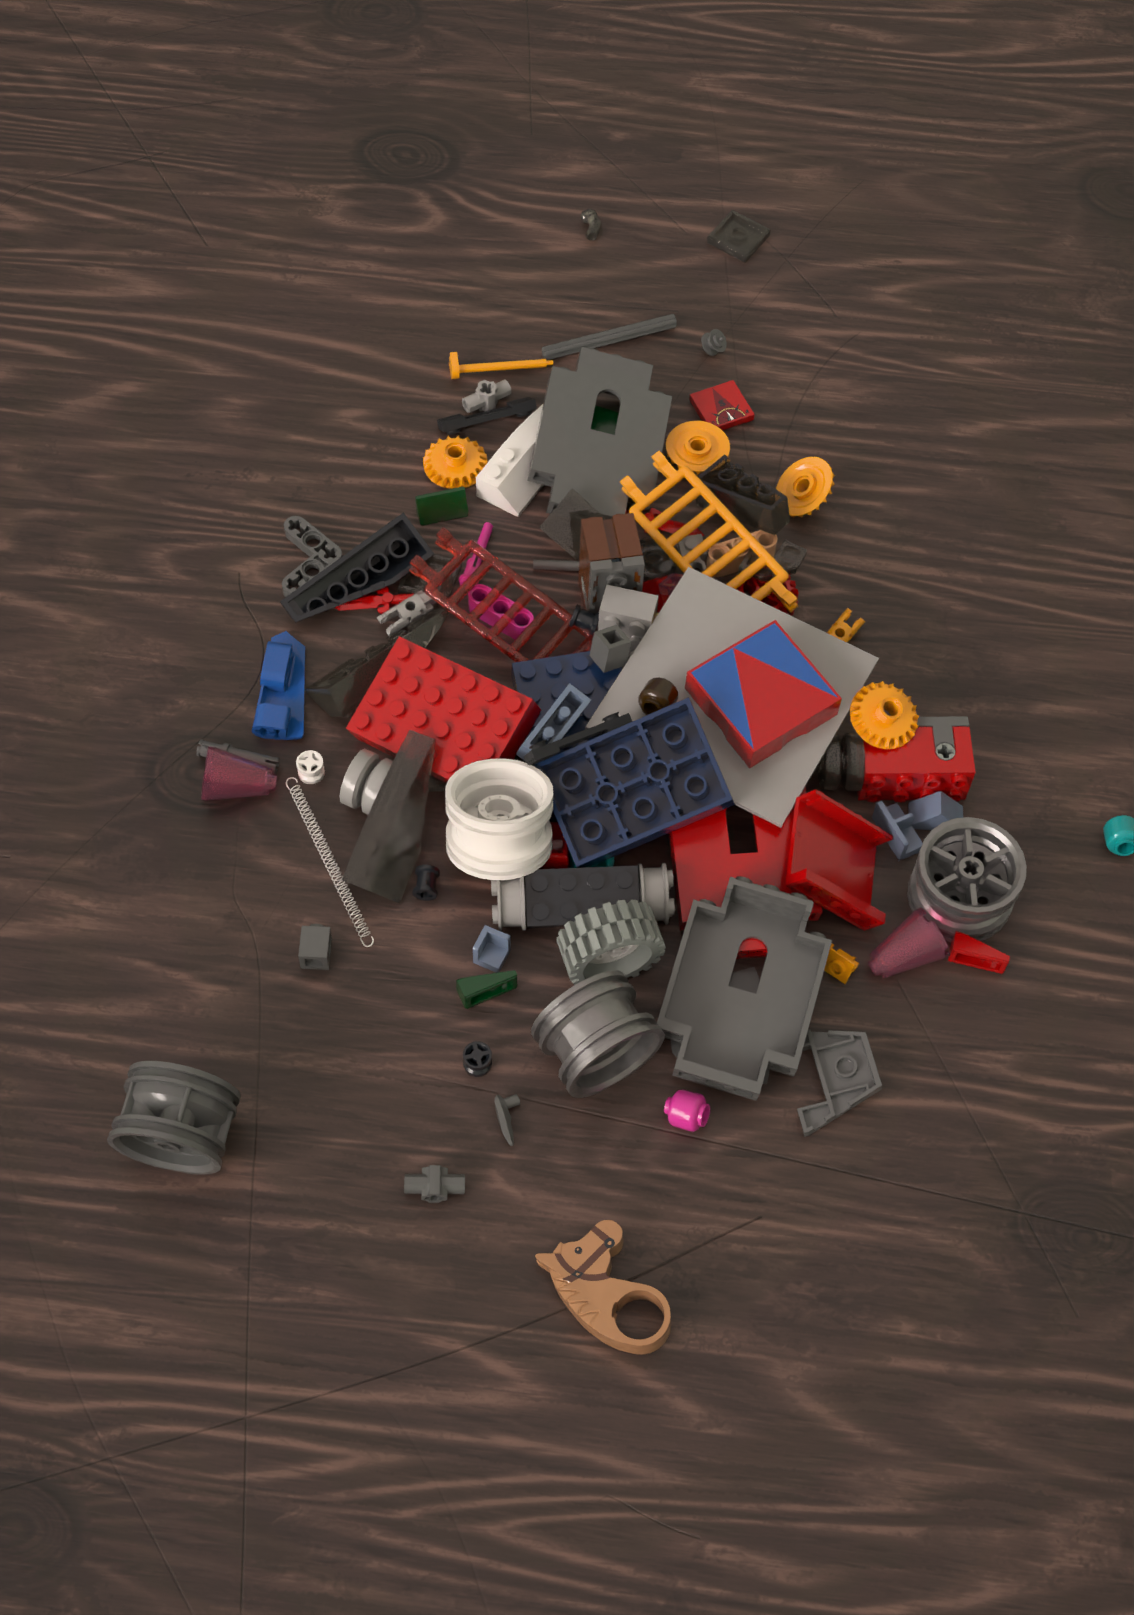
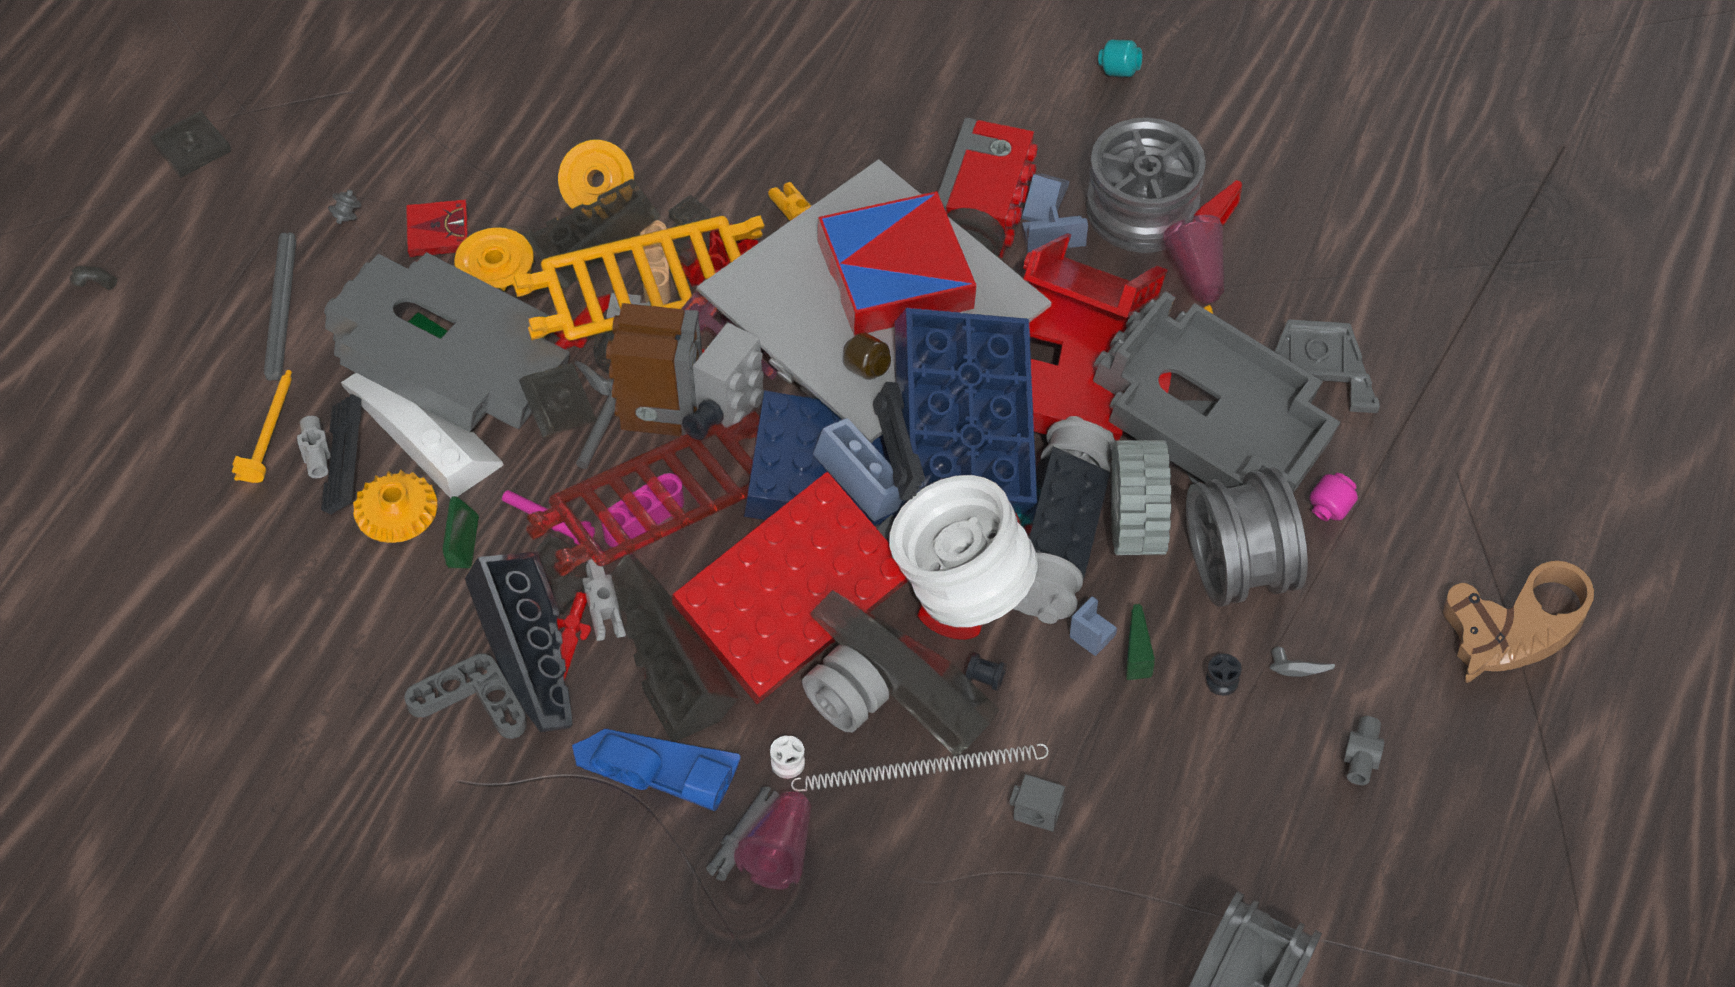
camera: 70 degrees left, 5 degrees down
dark grey brick [589,625,632,673] -> none
light orange gear [850,681,919,749] -> none

